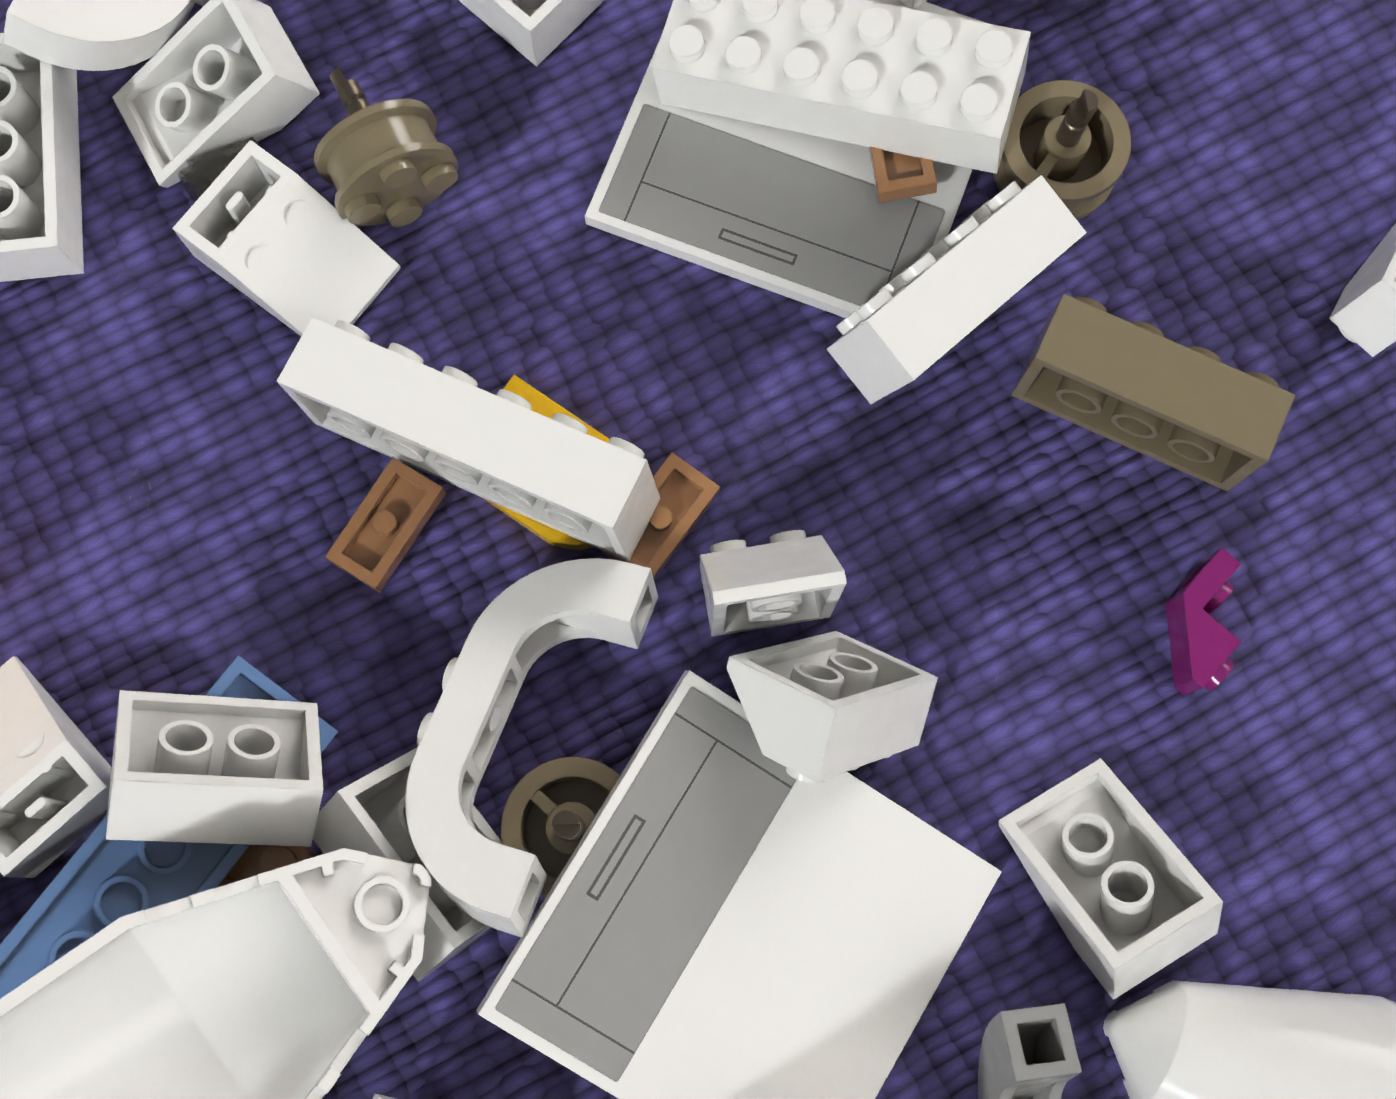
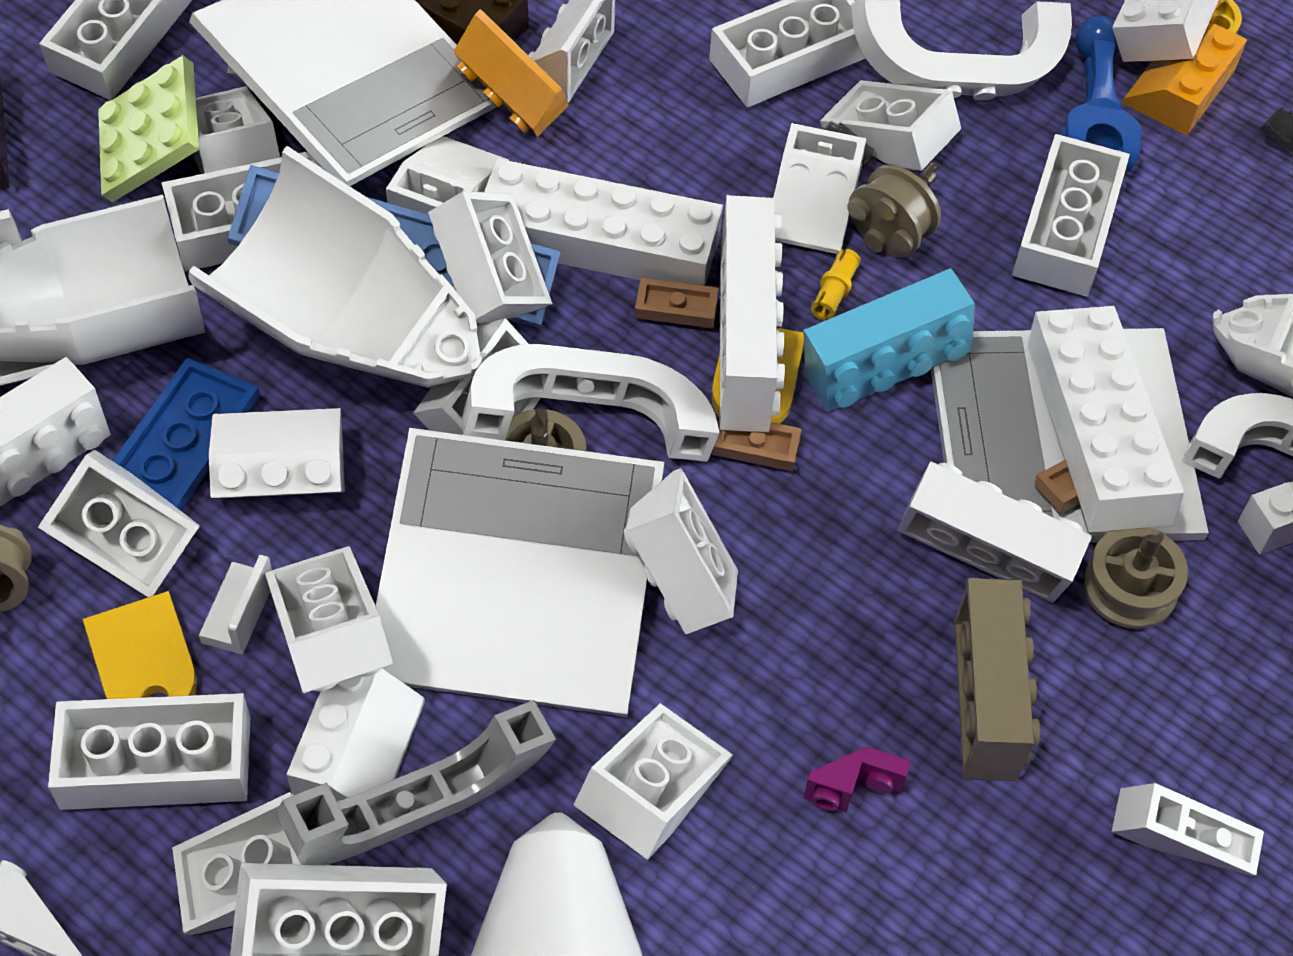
camera: 65 degrees right, 20 degrees down
white slope [700,530,847,637] -> none
none -> white brick [484,158,723,286]
none -> medium azure brick [803,268,975,412]
none -> yellow pin [810,249,861,321]

